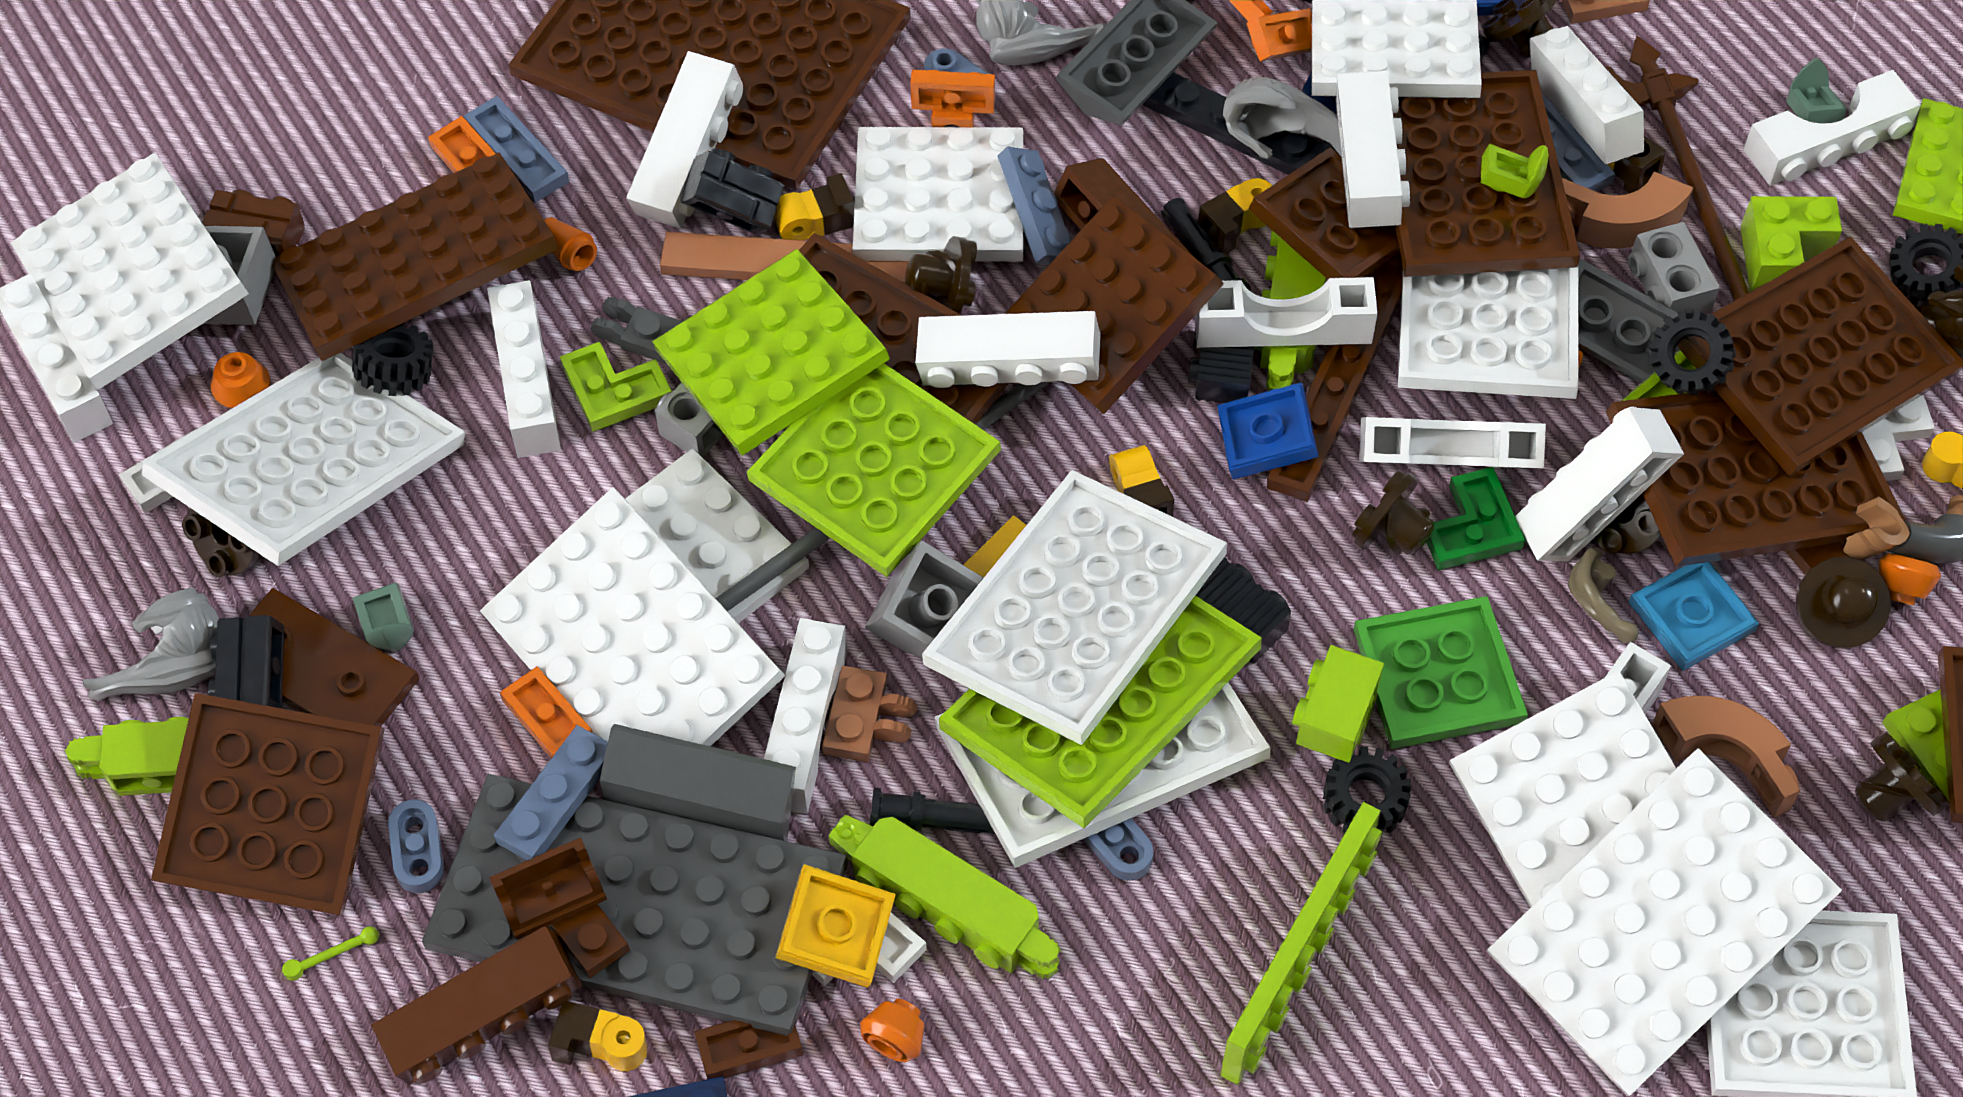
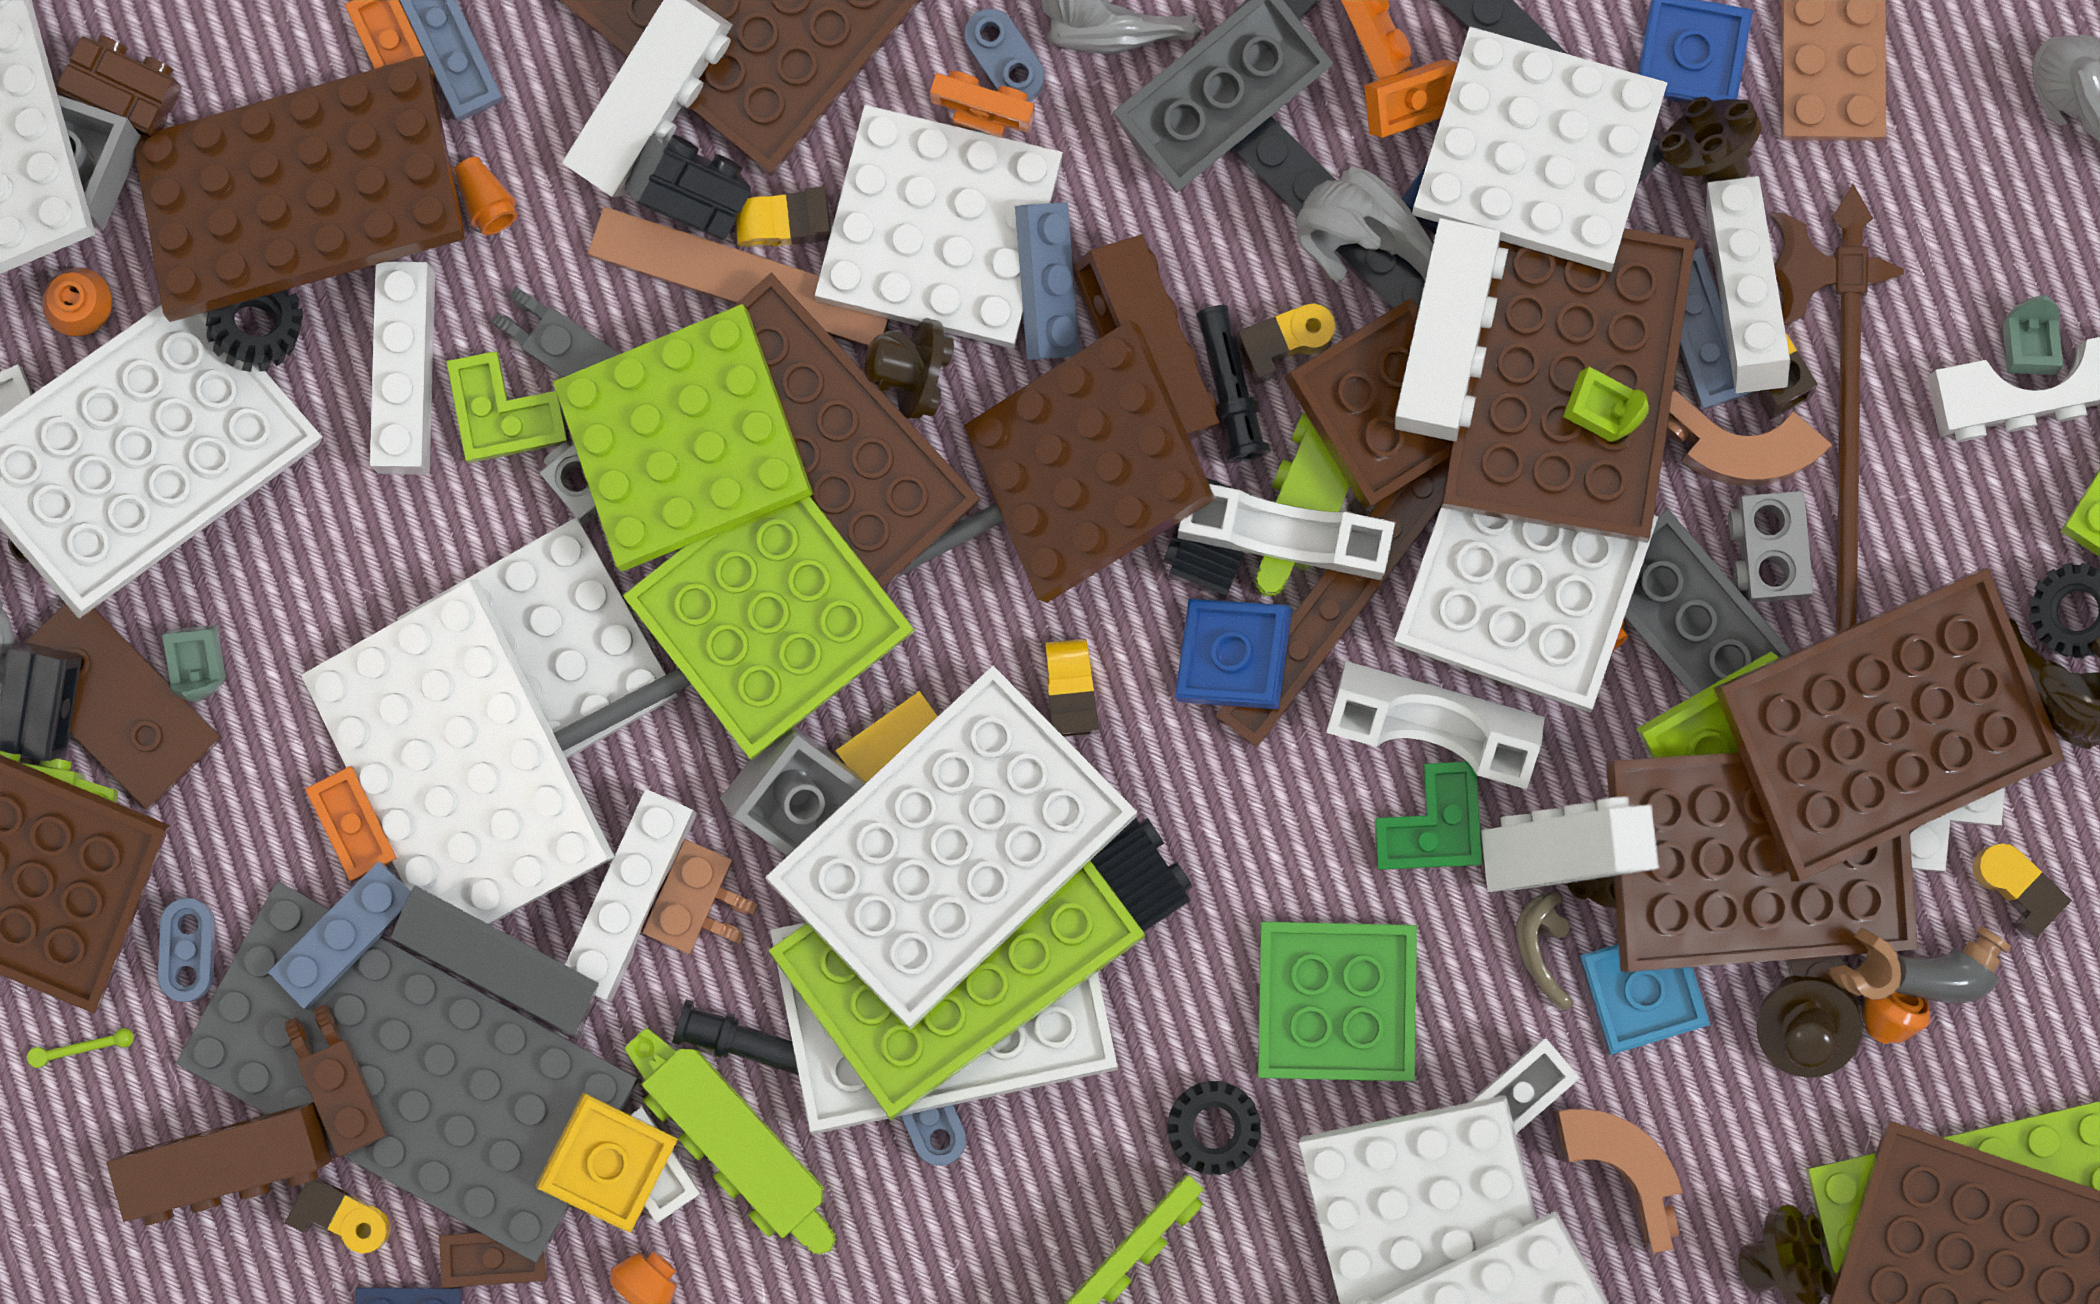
camera: 15 degrees right, 25 degrees up
reddish brown hinge [489,837,608,940] -> none
white brick [915,311,1100,388] -> none
lime brick [1292,645,1384,763] -> none
dark brown plate [1351,470,1434,555] -> none
black tyre [1649,309,1736,396] -> none
lime brick [1740,196,1842,292] -> none

